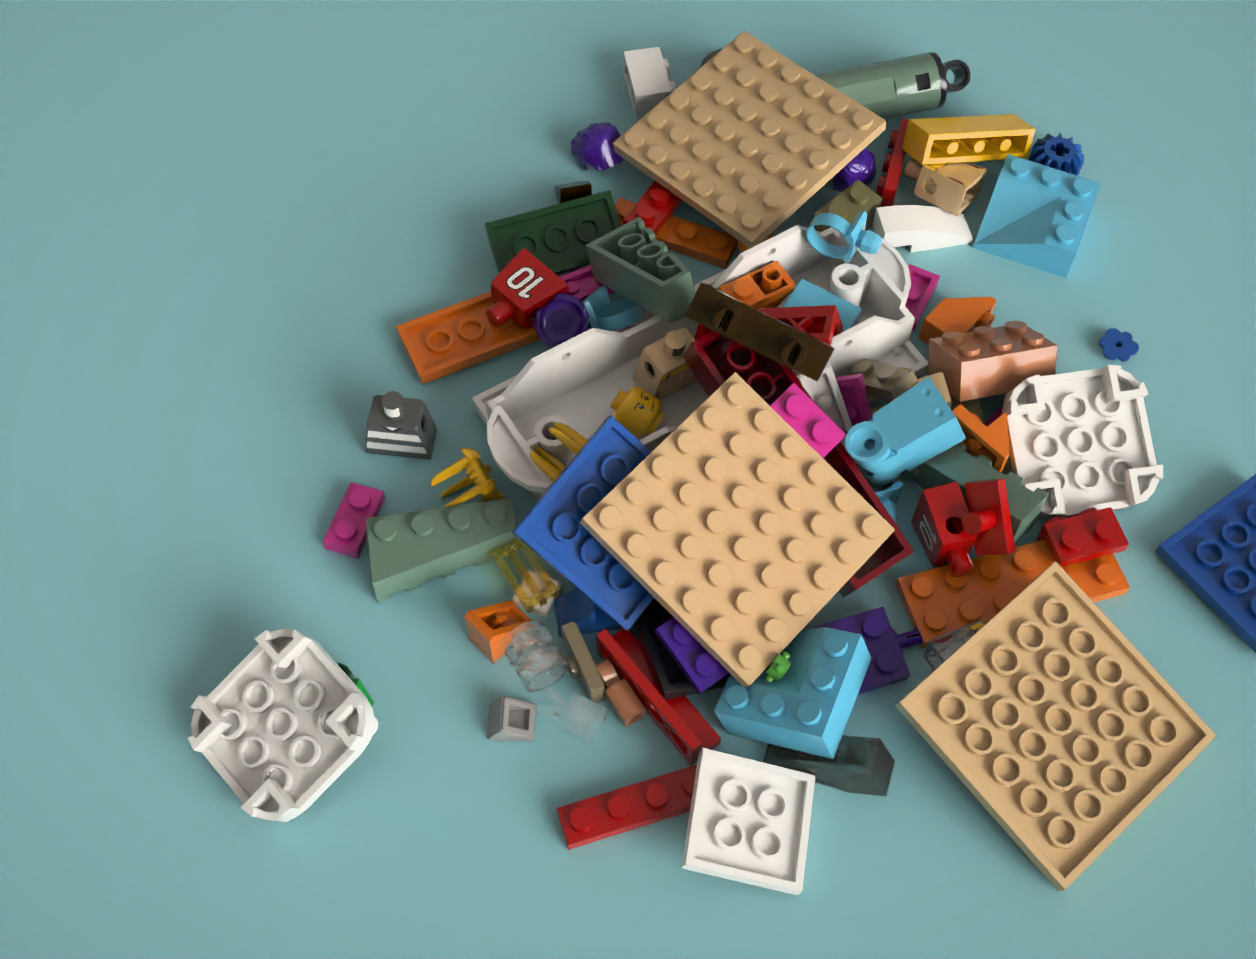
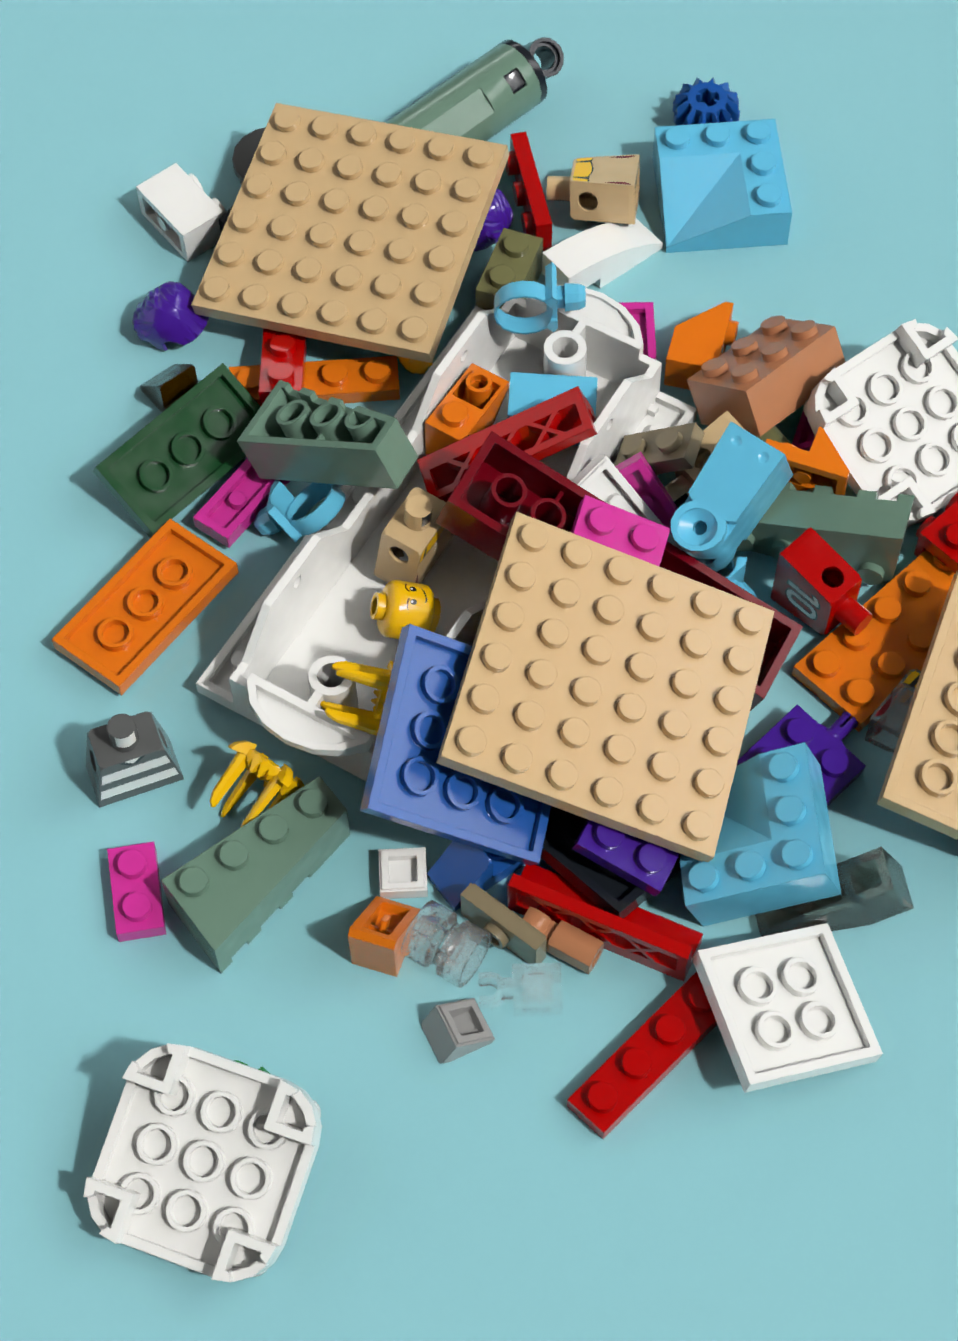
camera: 25 degrees left, 0 degrees up
red torso [486,248,569,329] -> none
clear yellow tile [491,538,560,614] -> none
dark purple hair [533,293,590,348] -> none
dark brown hose [685,283,835,382] -> none
bright green piece [765,651,791,683] -> none
yellow brick [902,114,1035,165] -> none
red tile [962,478,1015,556] -> none
blue plant [1099,328,1139,362] -> none

